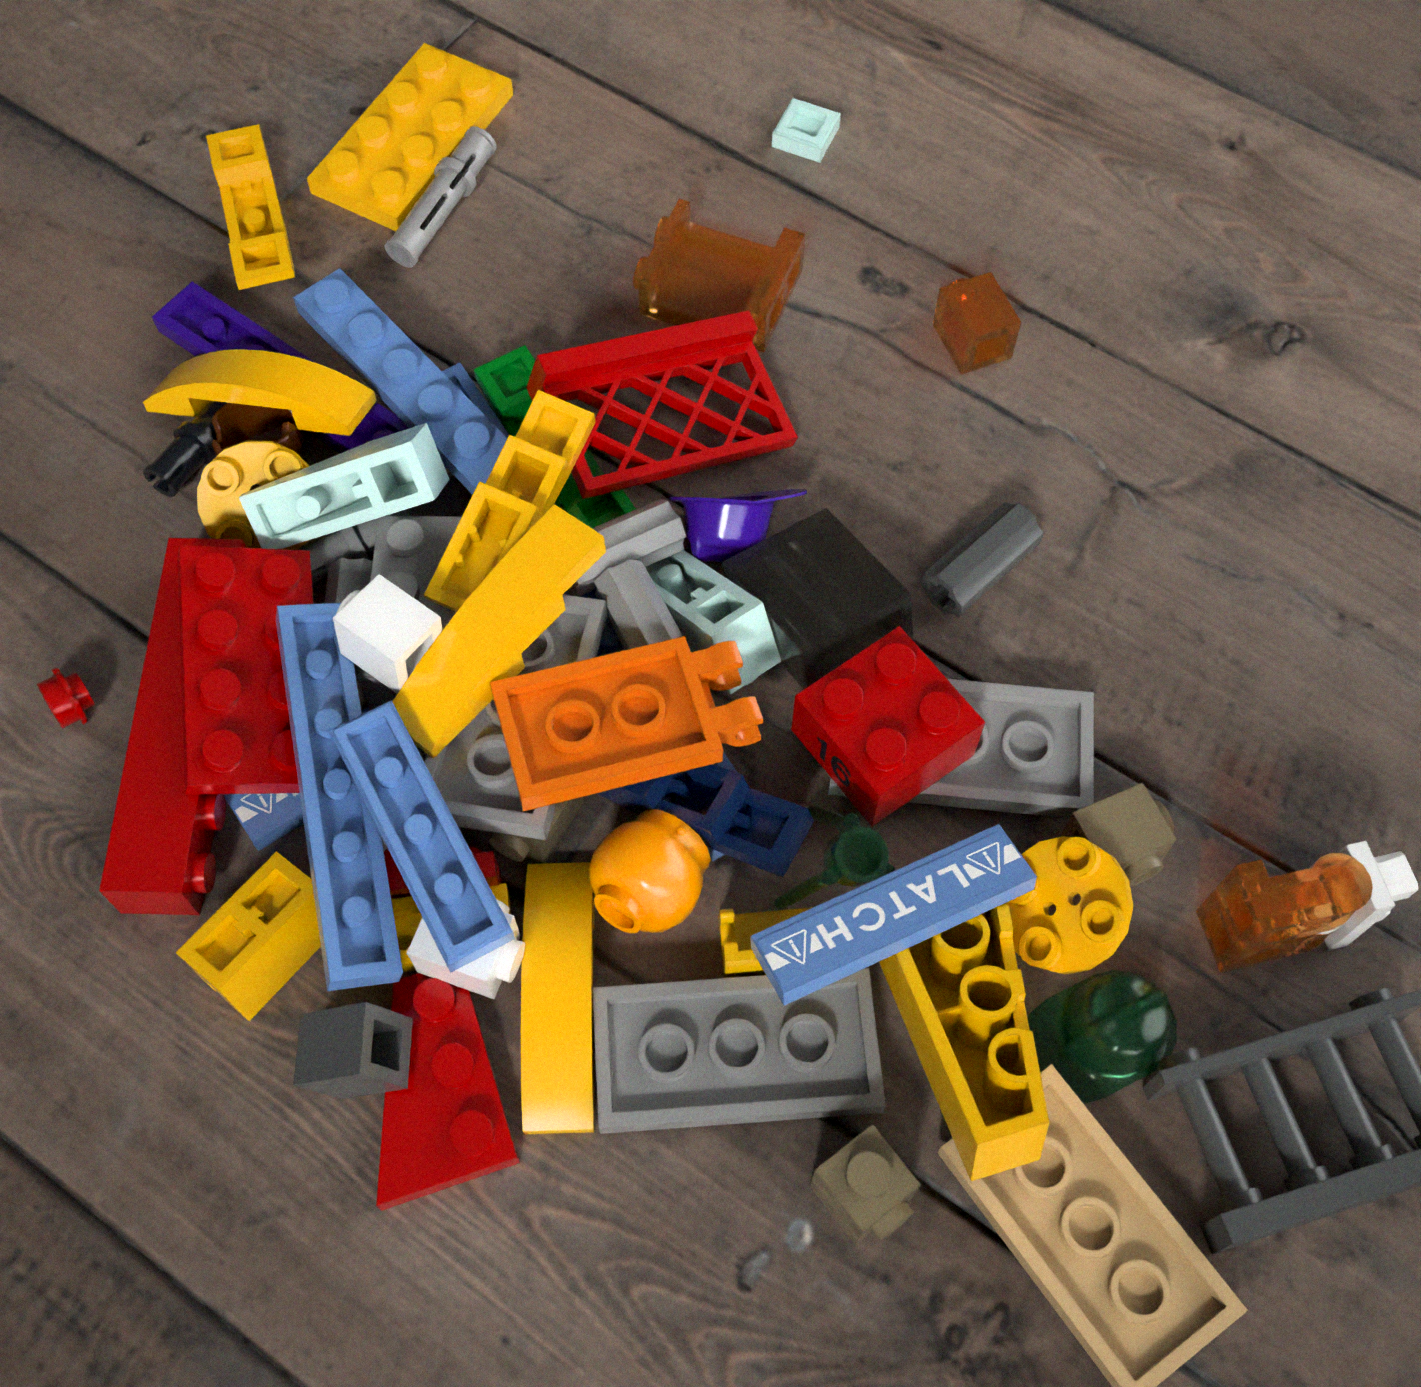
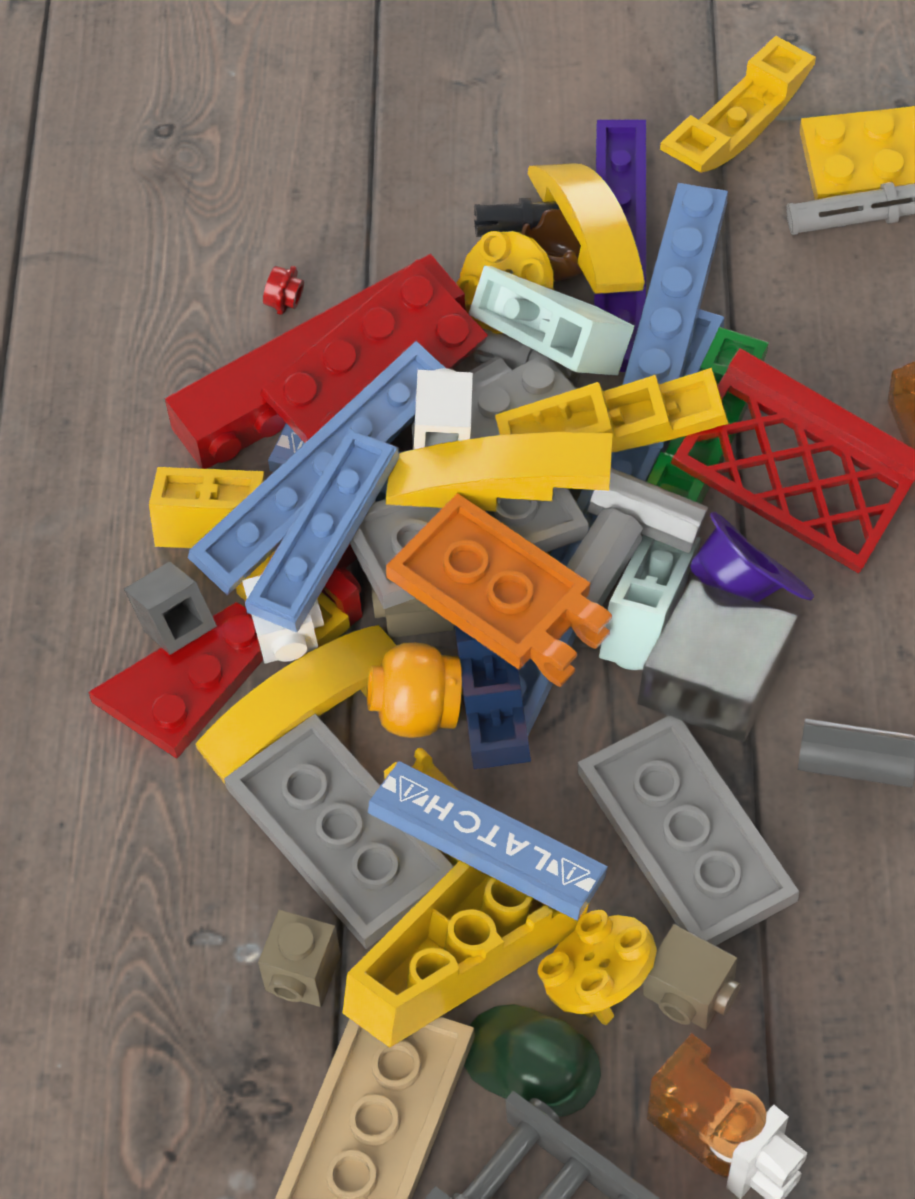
camera: 60 degrees right, 5 degrees down
clear green plant [774,805,896,909] -> none
red brick [791,626,985,827] -> none

